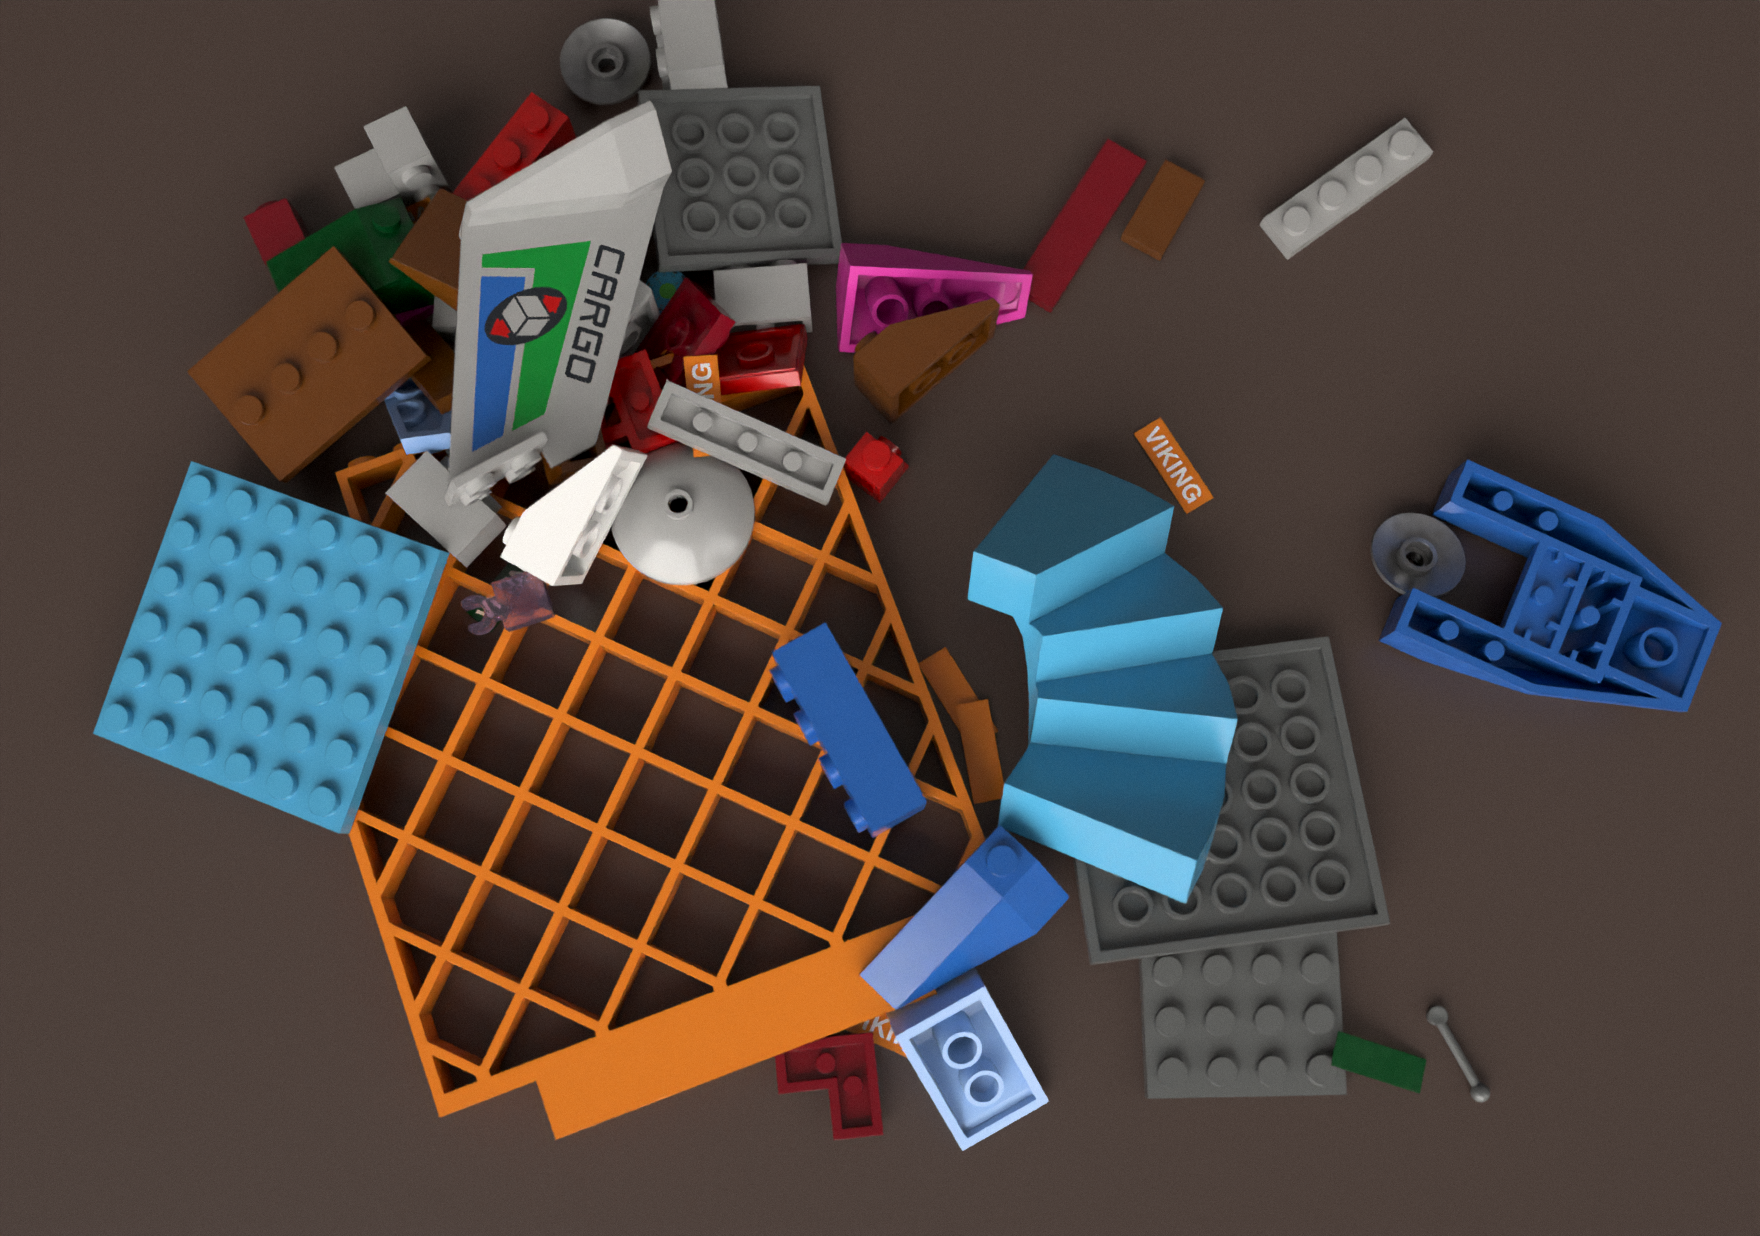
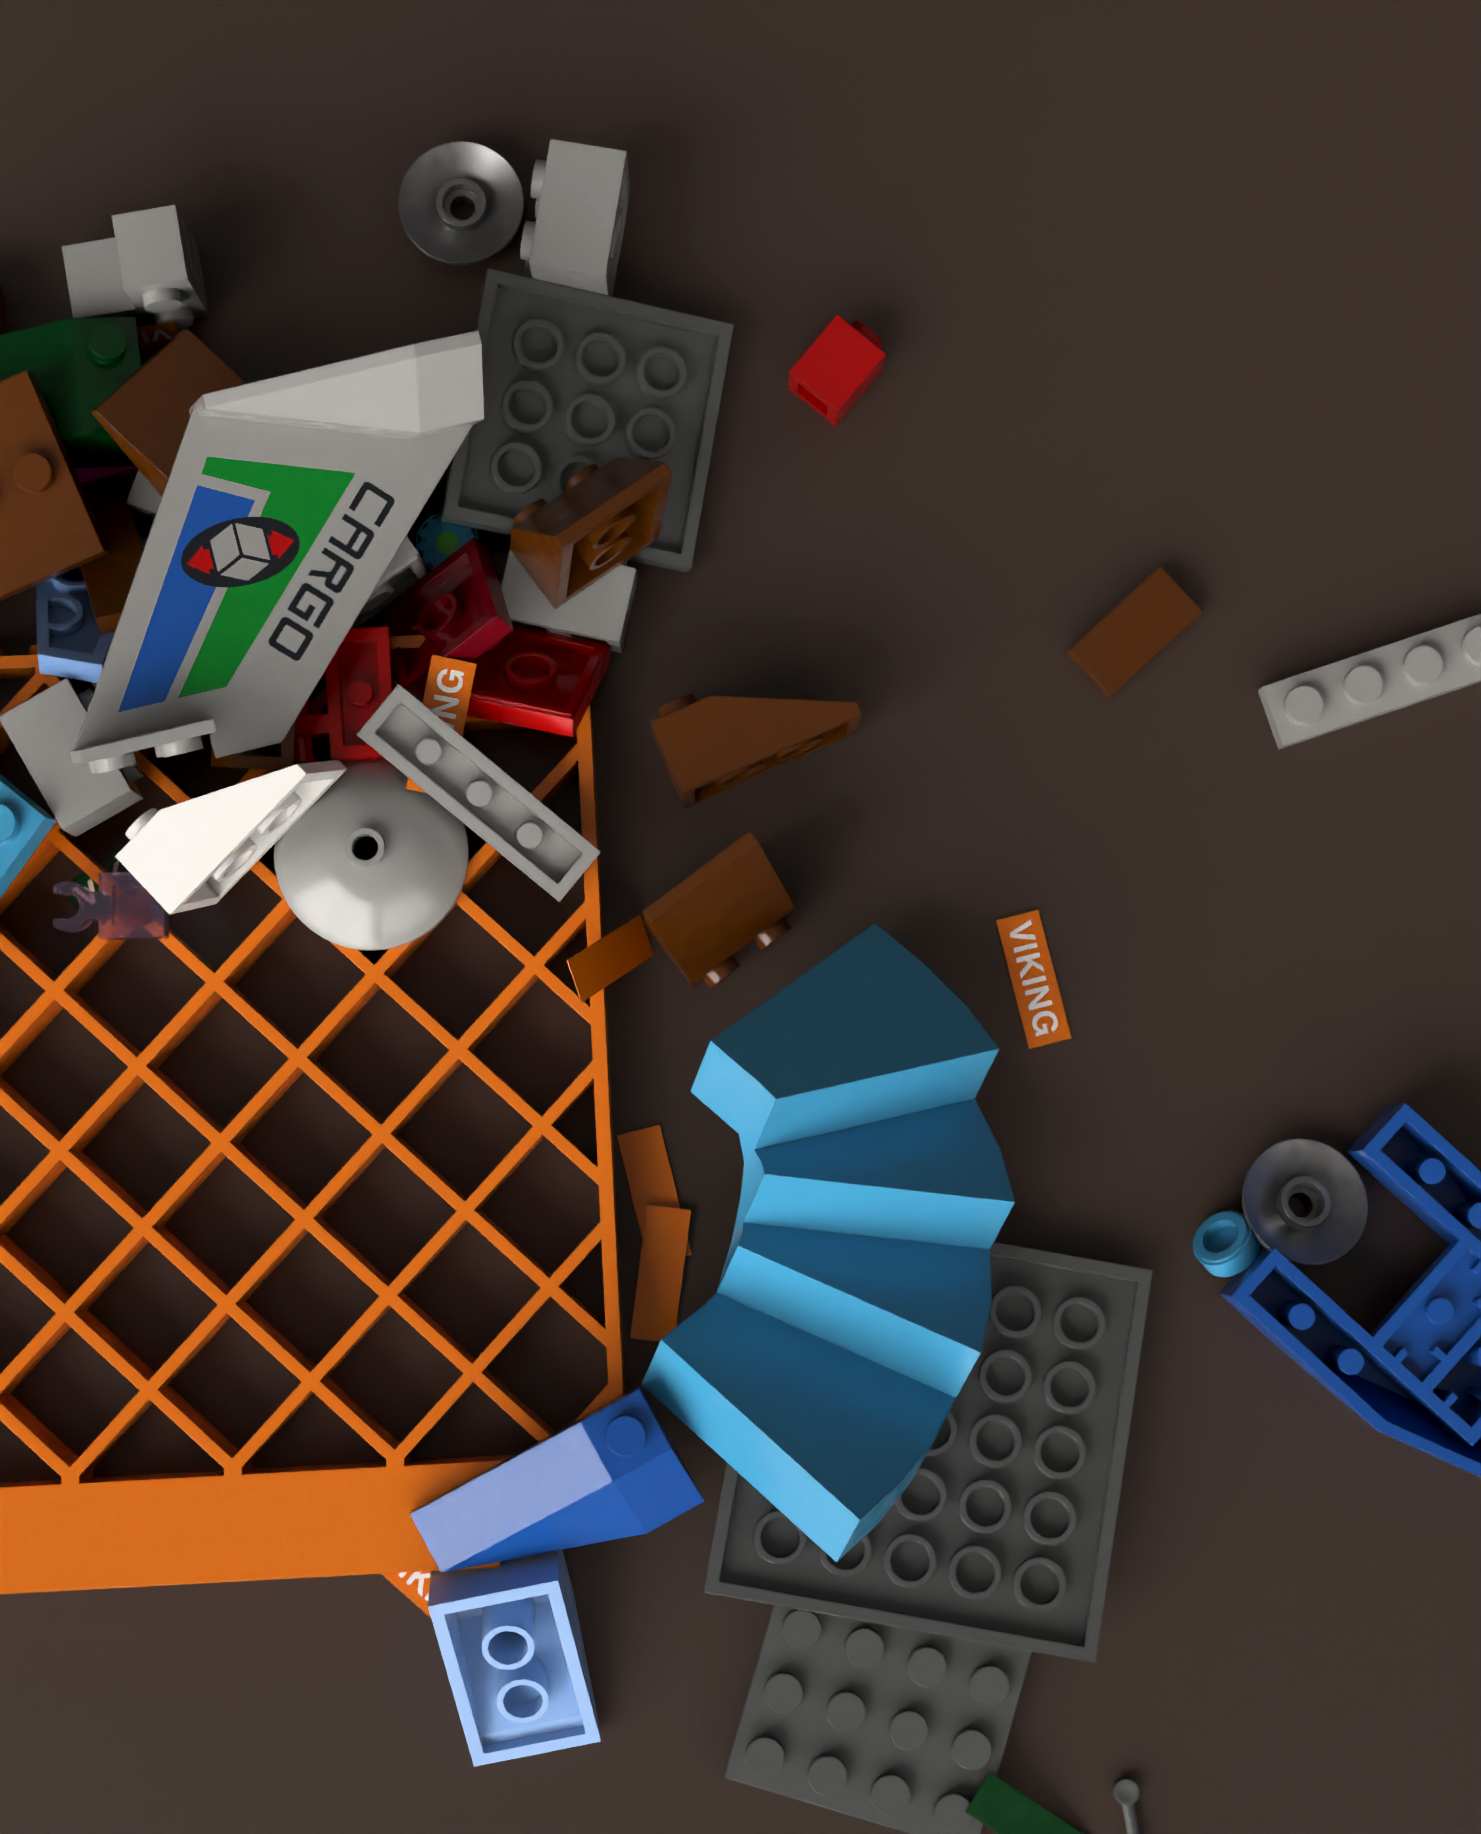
camera: 15 degrees right, 5 degrees up
red brick [452,92,576,201] -> none
blue brick [769,623,927,838] -> none
dark red plate [775,1031,884,1141] -> none
dark pink wedge [836,243,1033,353] -> none
red brick [843,432,909,503] -> none
dark red tile [1023,139,1147,313] -> none
none -> reddish brown slope [510,457,672,609]
none -> orange sticker [567,914,654,1003]
none -> reddish brown slope [642,831,795,989]
none -> red brick [788,315,886,427]
none -> dark azure tile [1192,1210,1261,1277]

